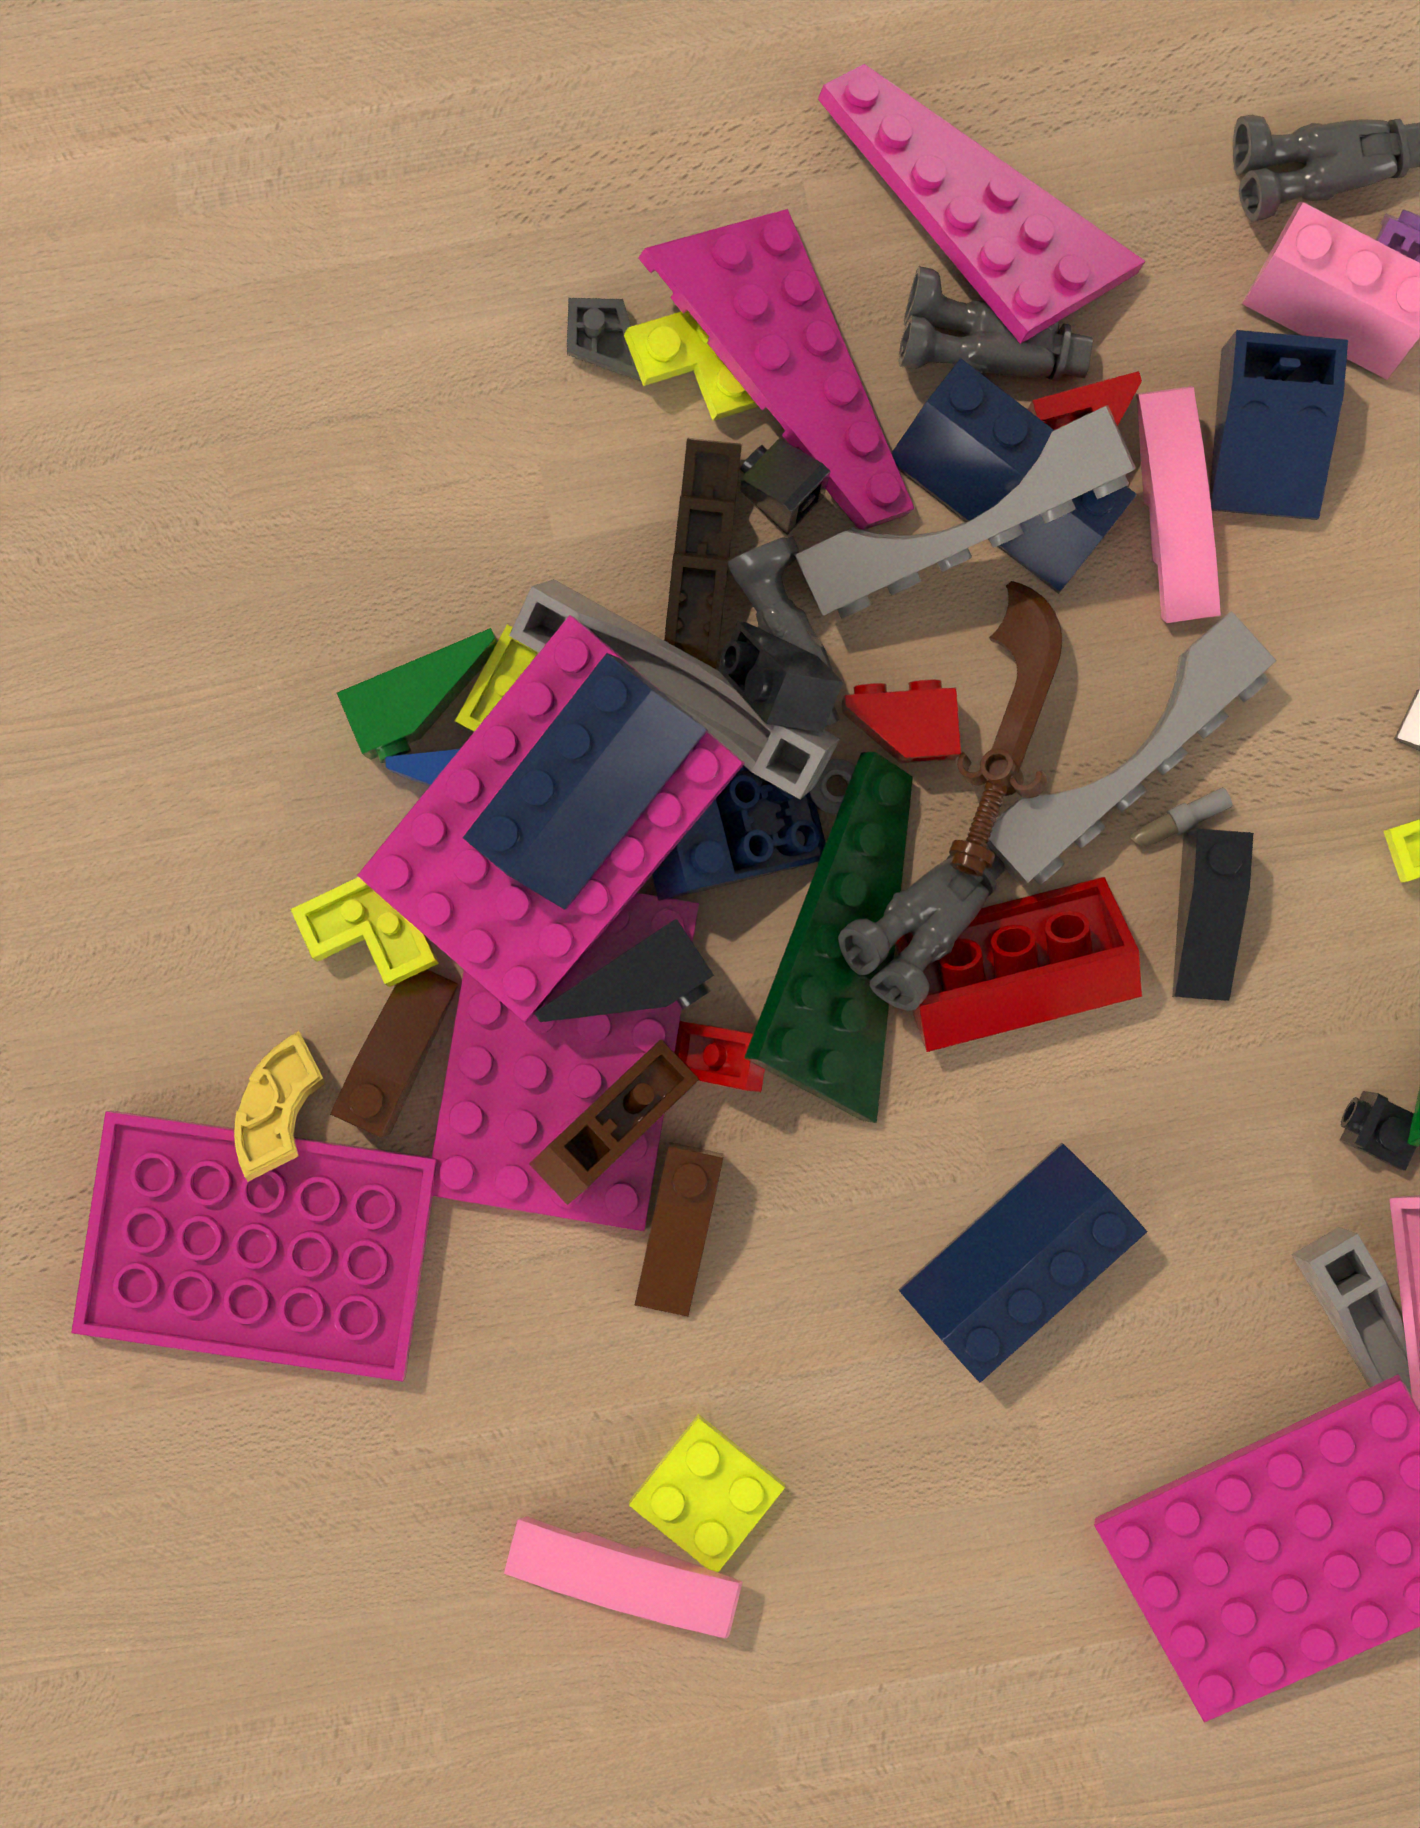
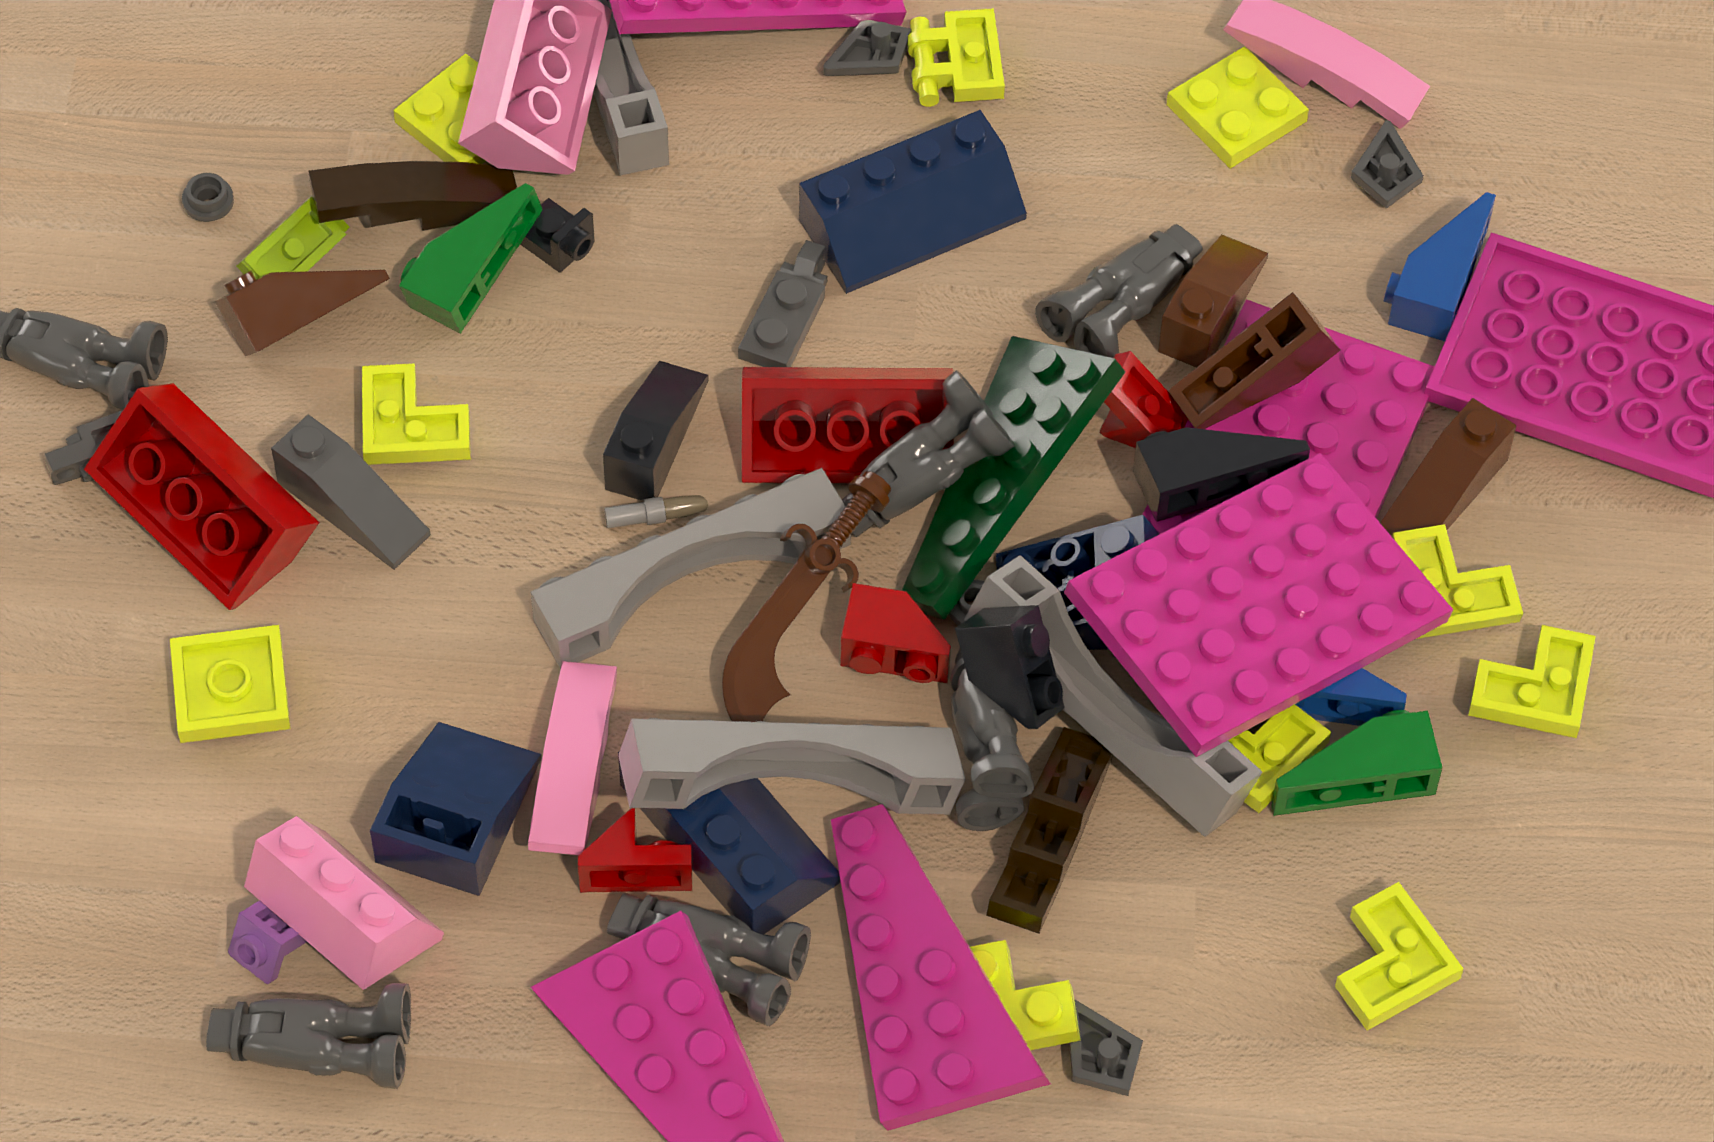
camera: 165 degrees left, 30 degrees down
light yellow tile [234,1031,325,1182] -> none
dark blue slope [462,653,708,910] -> none
black slope [740,438,831,535] -> none
none -> dark grey hinge [738,240,828,367]
none -> dark grey piece [823,20,911,76]
none -> neon yellow plate [907,8,1005,107]
none -> dark grey piece [1035,224,1203,358]
none -> neon yellow plate [1335,882,1464,1031]
none -> dark grey piece [1351,120,1424,209]
none -> blue slope [1383,192,1496,342]
none -> neon yellow plate [1468,625,1596,738]

